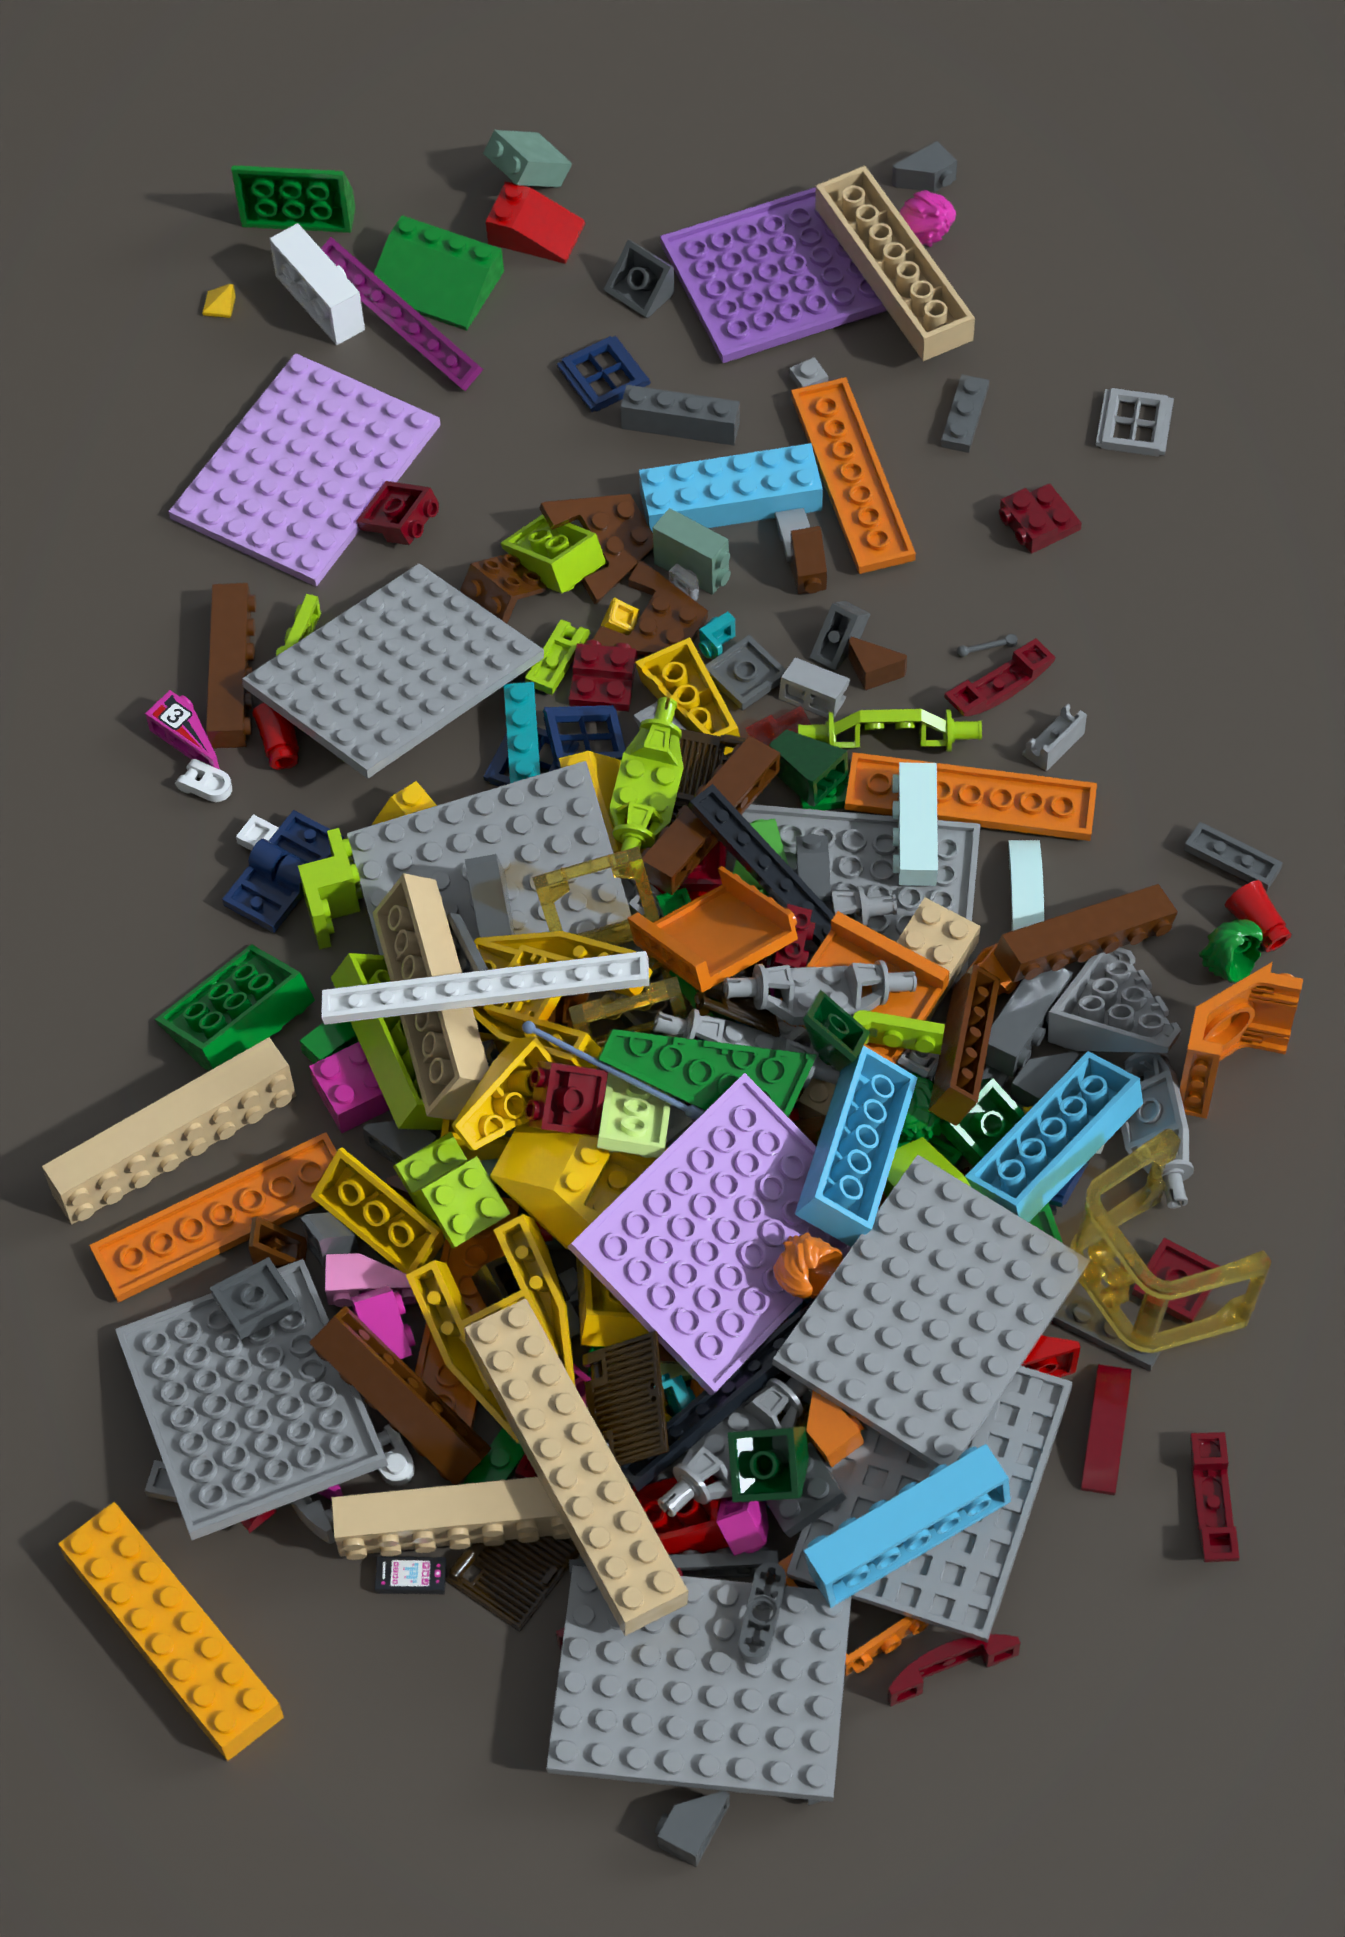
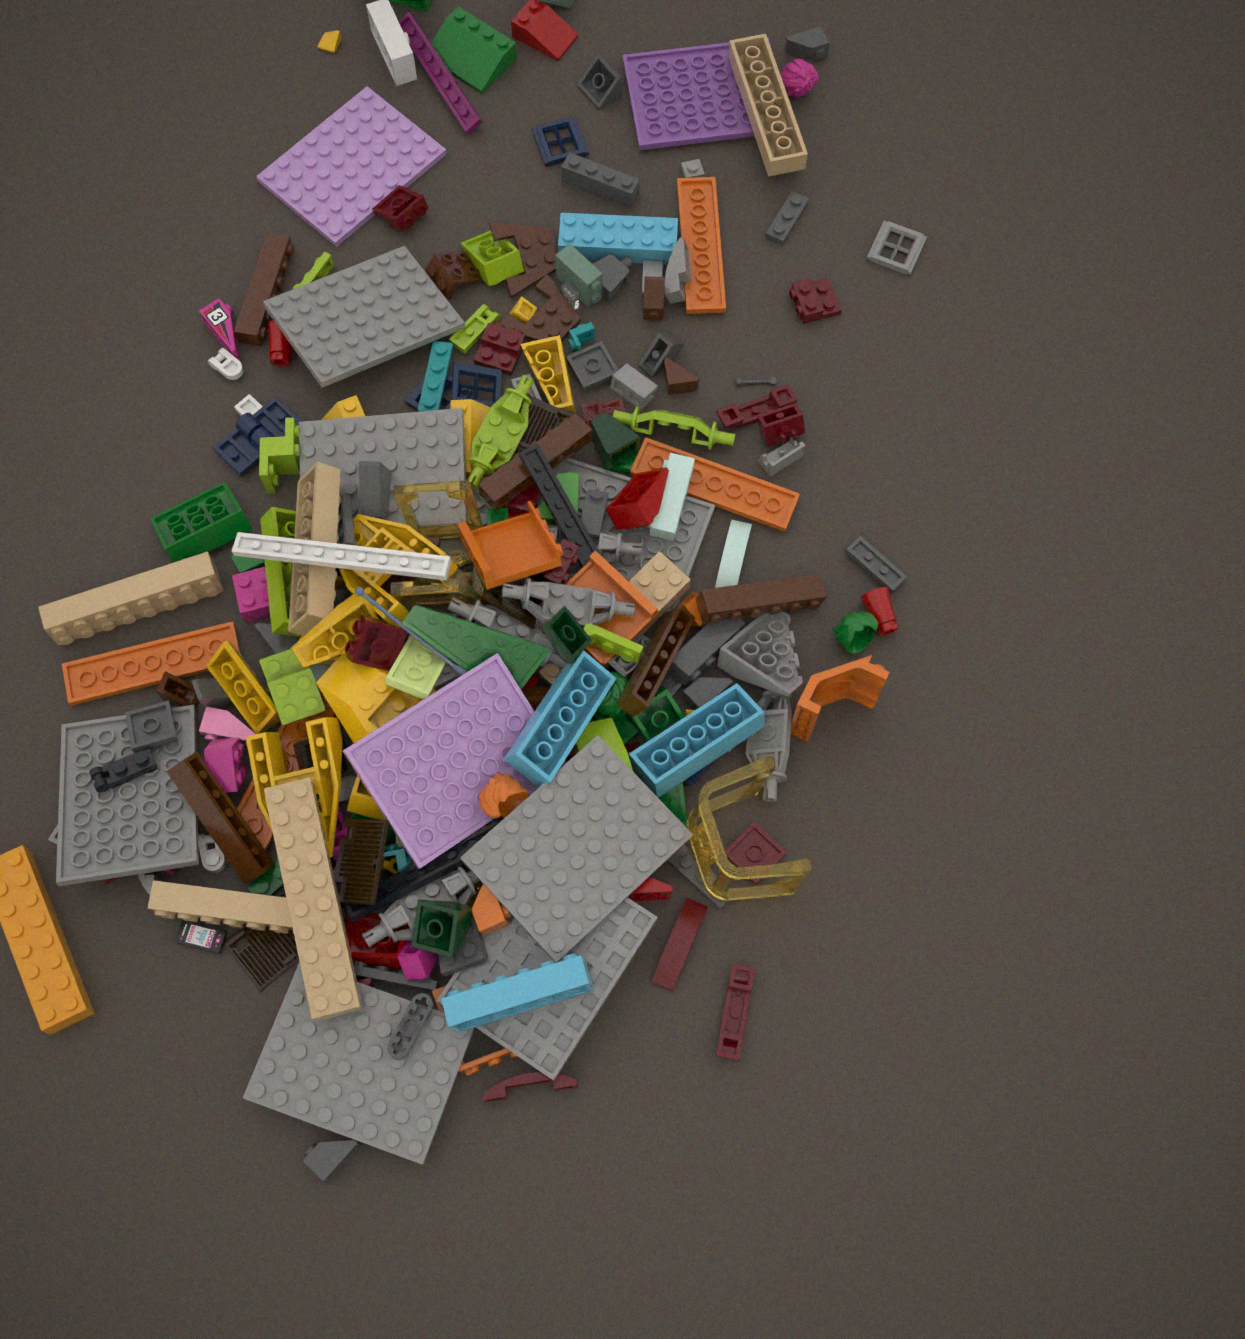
camera: 10 degrees right, 10 degrees up
none -> black plate [89,747,158,793]
none -> dark grey torso [593,254,633,303]
none -> red slope [605,467,669,530]
none -> light grey slope [664,237,692,304]
none -> dark red brick [757,403,805,446]

